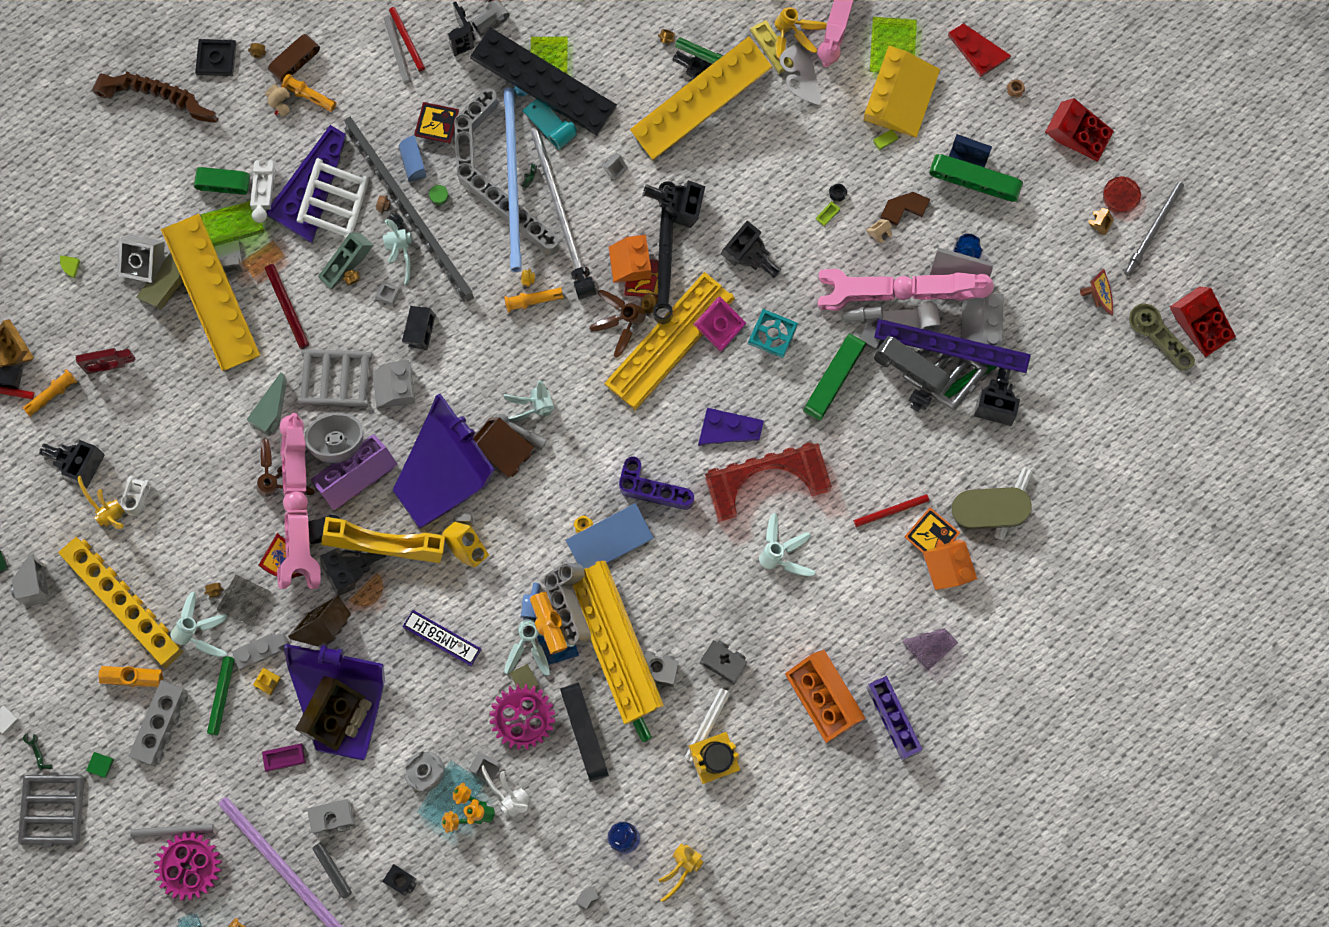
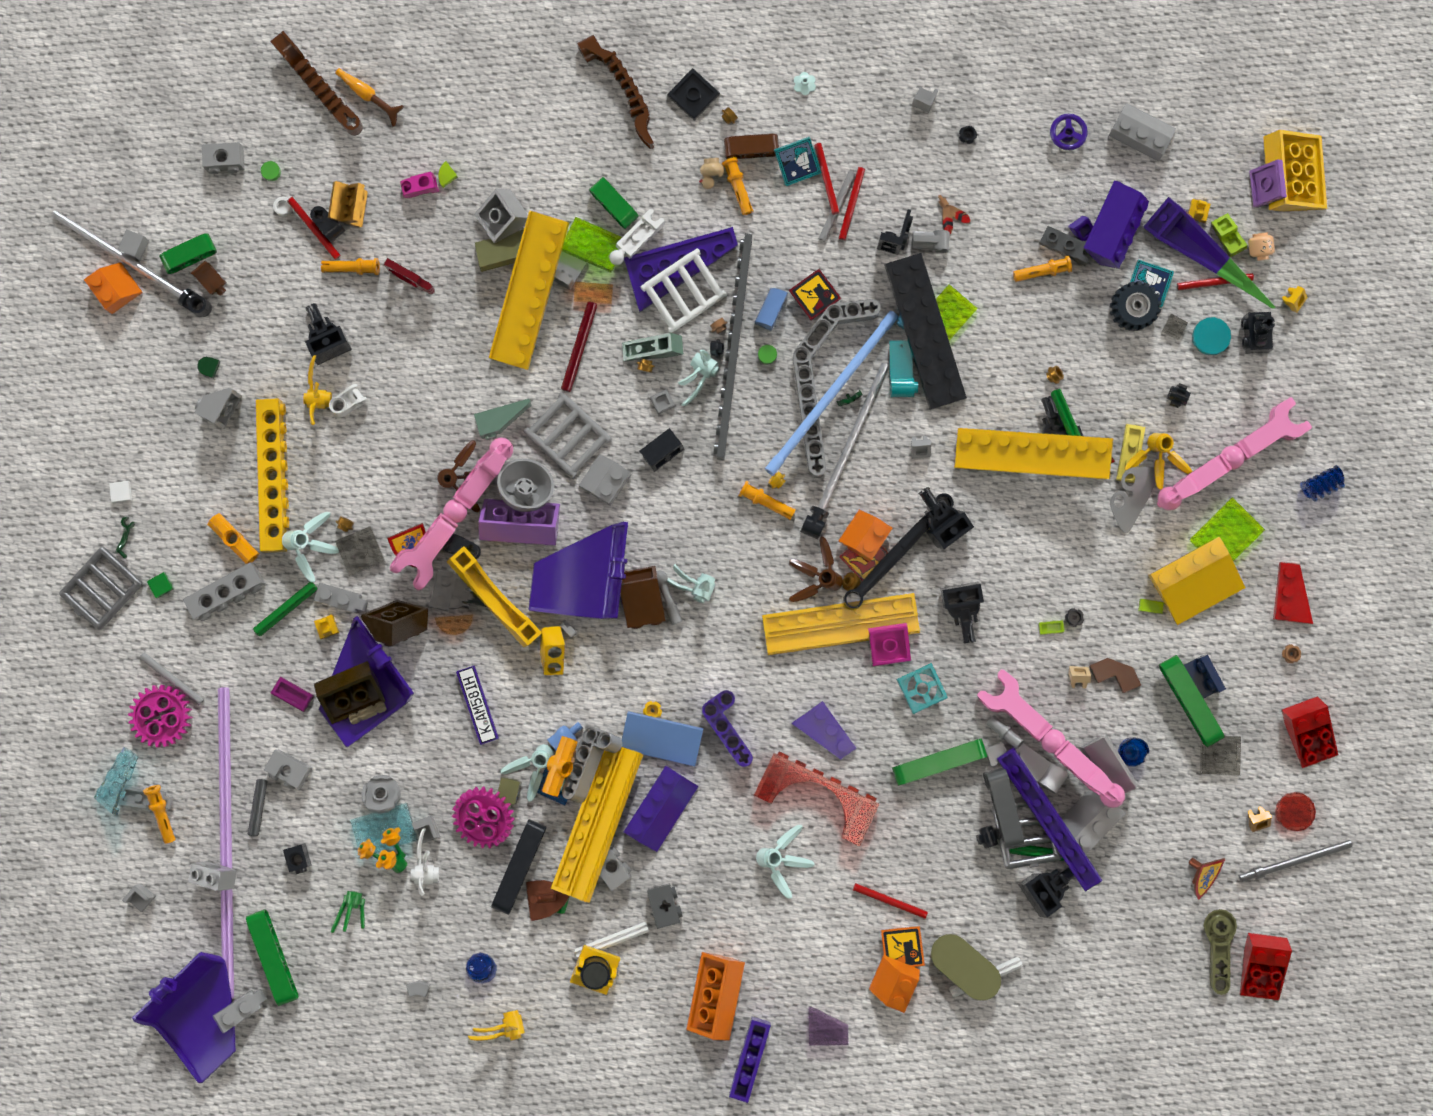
camera: 45 degrees right, 10 degrees up
none -> green plant [331,891,365,933]
none -> dark pink leg [400,171,439,198]
none -> copper shield [526,880,570,921]
none -> dark purple slope [624,765,699,852]
none -> tile [774,137,821,186]
none -> red bar [814,143,839,215]
none -> clear smoke tile [1200,736,1241,775]

